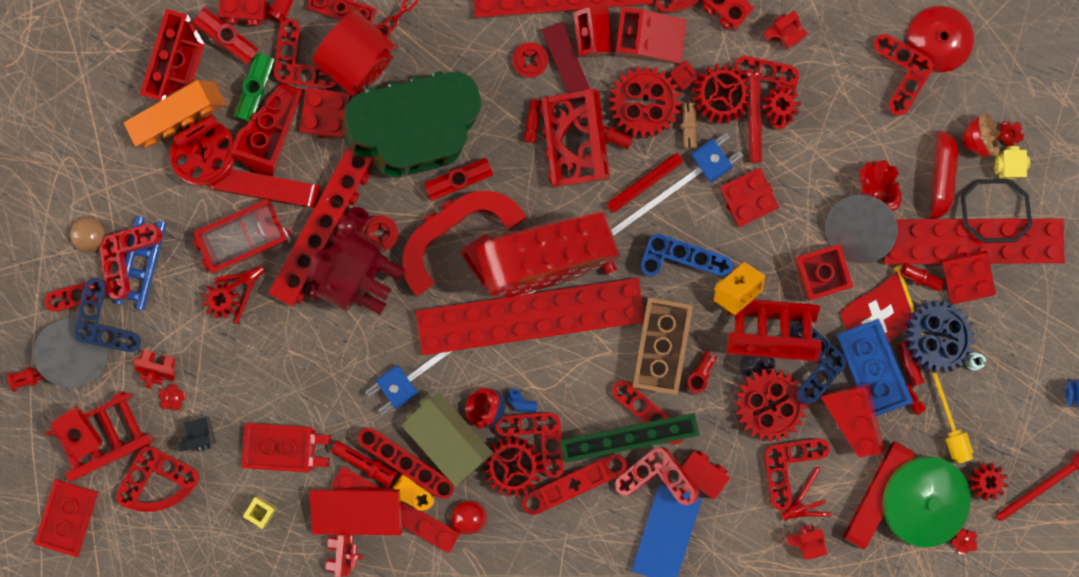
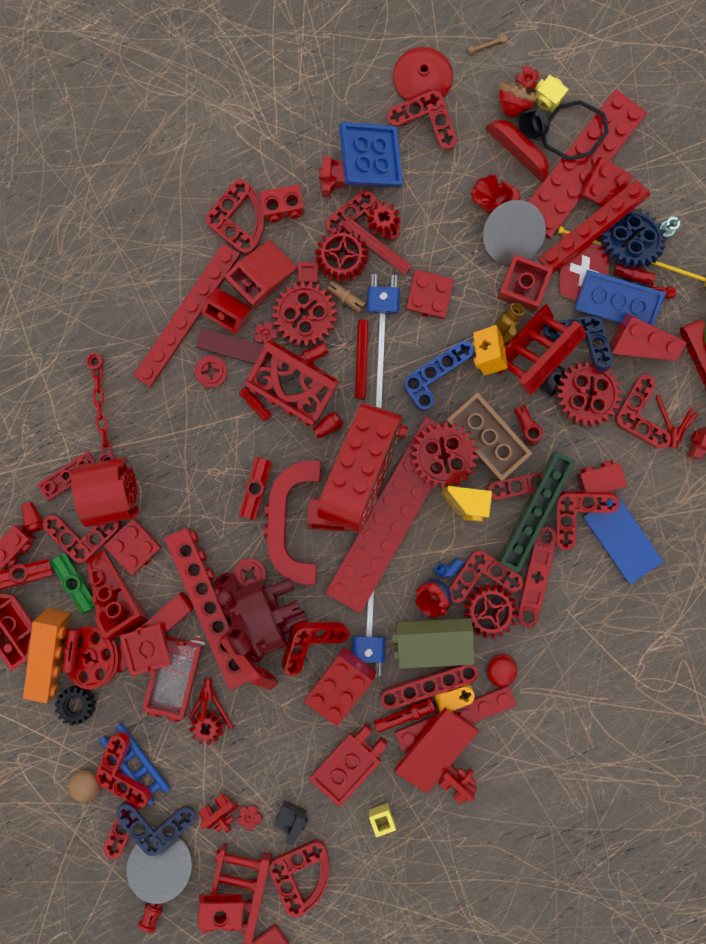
camera: 45 degrees left, 0 degrees up
dark green brick [342,71,481,178] -> none
red axle [900,262,944,291] -> none
none -> black tyre [55,685,96,726]
none -> red plate [120,624,173,676]
none -> red beam [219,632,278,690]
none -> red plant [254,322,279,345]
none -> red beam [281,622,350,677]
none -> red brick [304,647,377,727]
none -> red cone [313,411,344,439]
none -> blue plate [339,122,403,188]
none -> red gear [411,421,479,489]
none -> yellow slope [440,486,492,521]
none -> medium nougat hinge [468,35,507,54]
none -> pearl gold piece [496,303,525,343]
none -> black hair [519,108,550,140]
none -> red plate [538,180,650,275]

